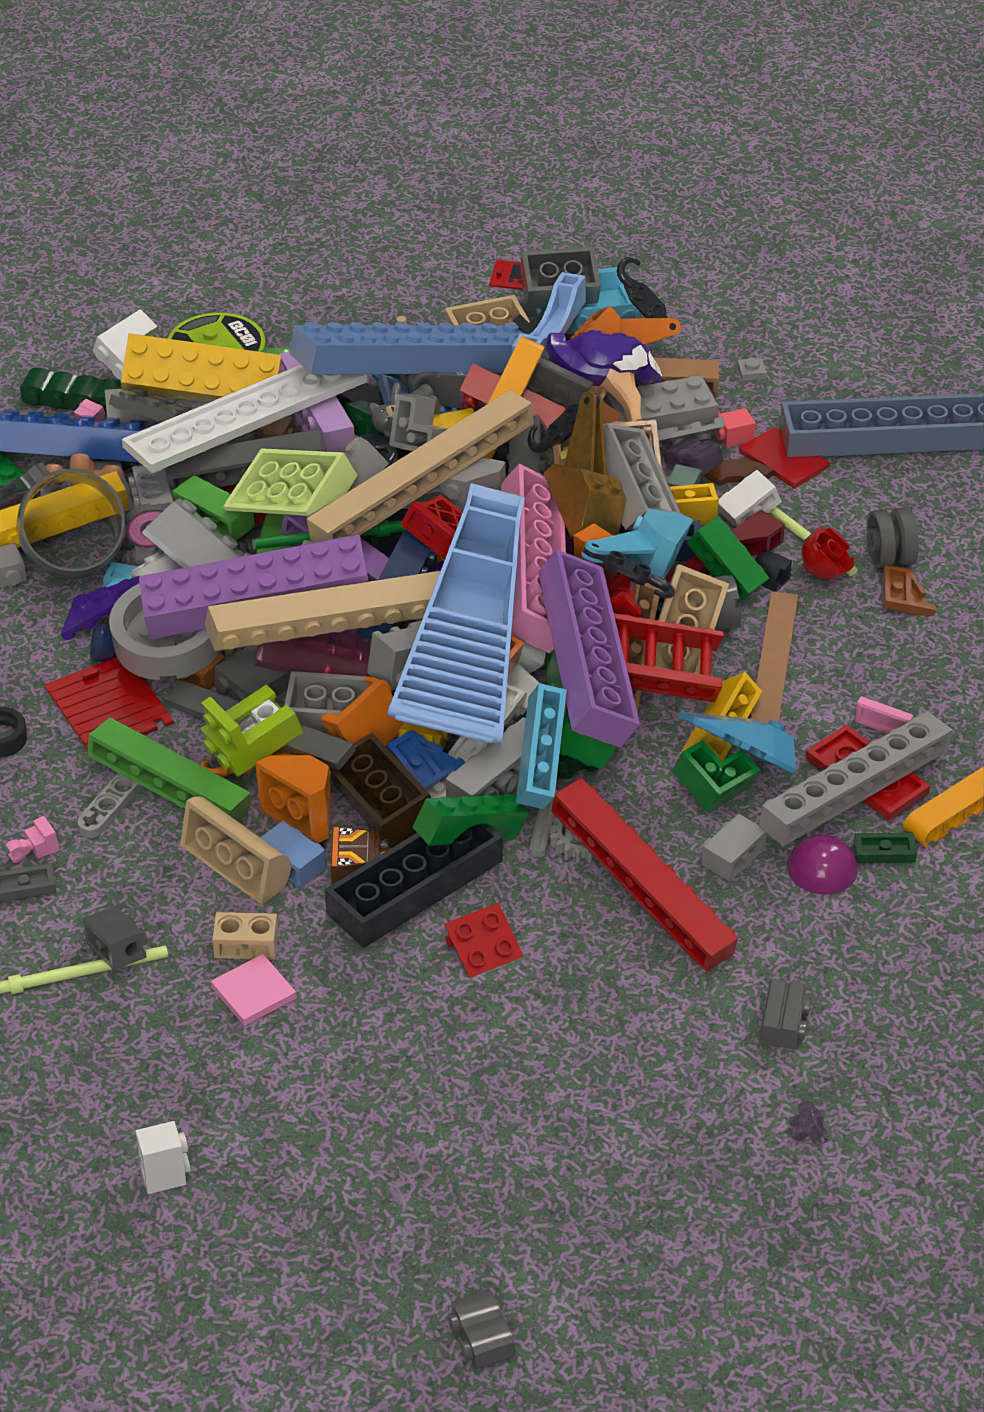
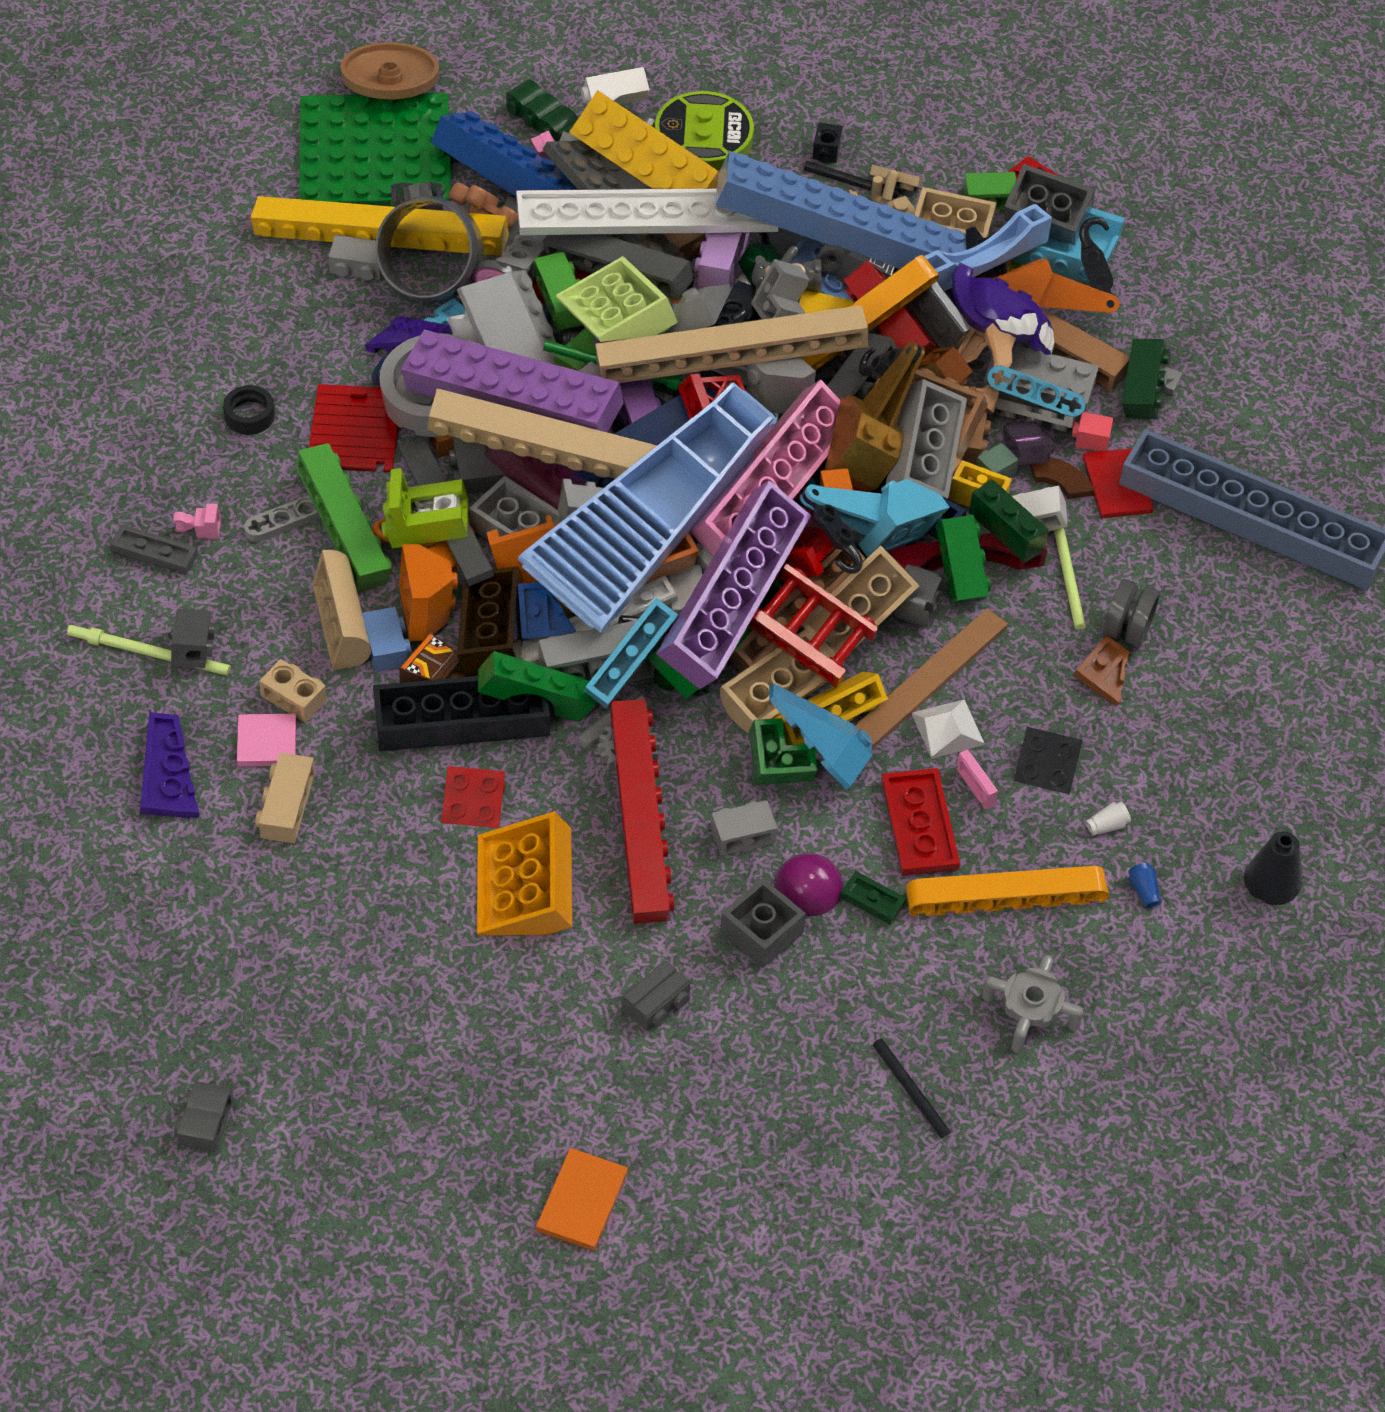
camera: 30 degrees right, 10 degrees up
white brick [136,1121,190,1194] -> none
black brick [754,552,792,592] -> none
light grey brick [759,711,953,846] -> none
clear purple tile [789,1100,829,1144] -> none
red cylinder [801,526,854,580] -> none
none -> dark purple wing [140,712,199,818]
none -> tan brick [255,752,315,844]
none -> light orange slope [477,811,572,935]
none -> orange tile [536,1148,628,1251]
none -> tan brick [720,629,831,733]
none -> dark grey brick [720,878,806,968]
none -> black brick [812,122,843,163]
none -> tan plate [870,165,923,201]
none -> white slope [912,700,985,759]
none -> bright green brick [963,172,1016,210]
none -> dark green brick [969,479,1049,563]
none -> medium azure beam [986,365,1086,417]
none -> black hinge [1014,727,1083,795]
none -> dark green brick [1122,339,1171,419]

